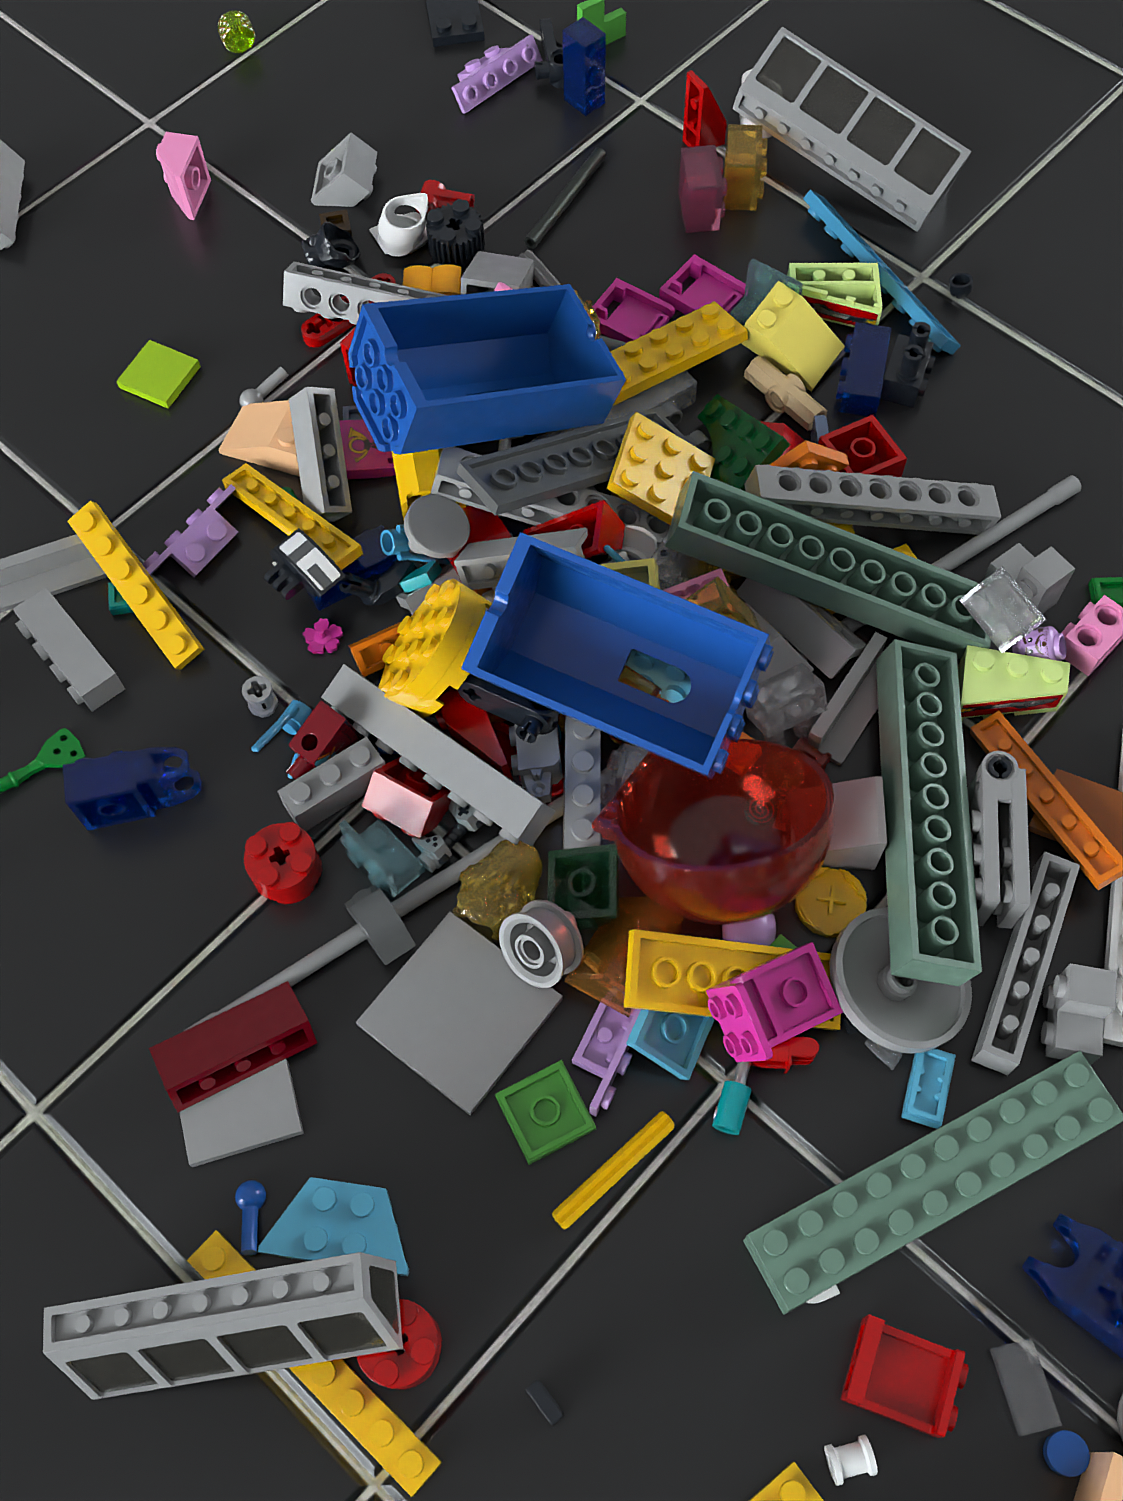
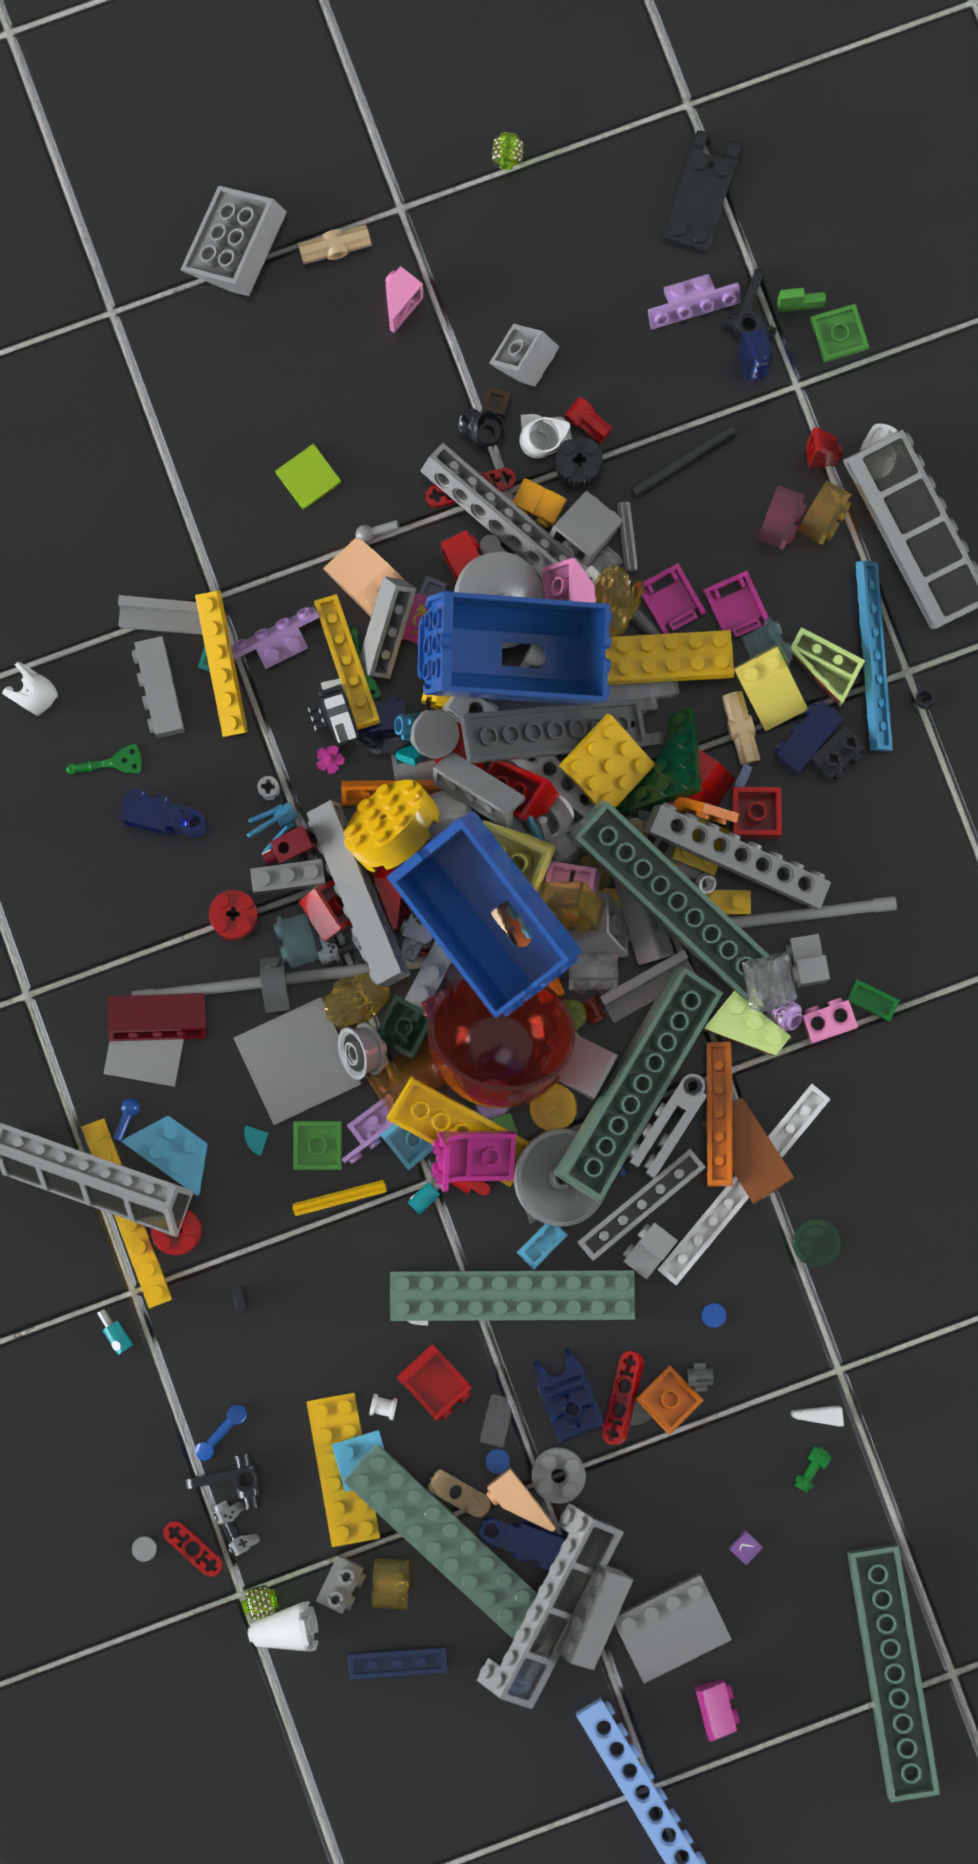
camera: 25 degrees right, 20 degrees up
none -> teal tile [244,1126,269,1156]
none -> tan piece [298,225,372,264]
none -> bright green tile [810,304,870,363]

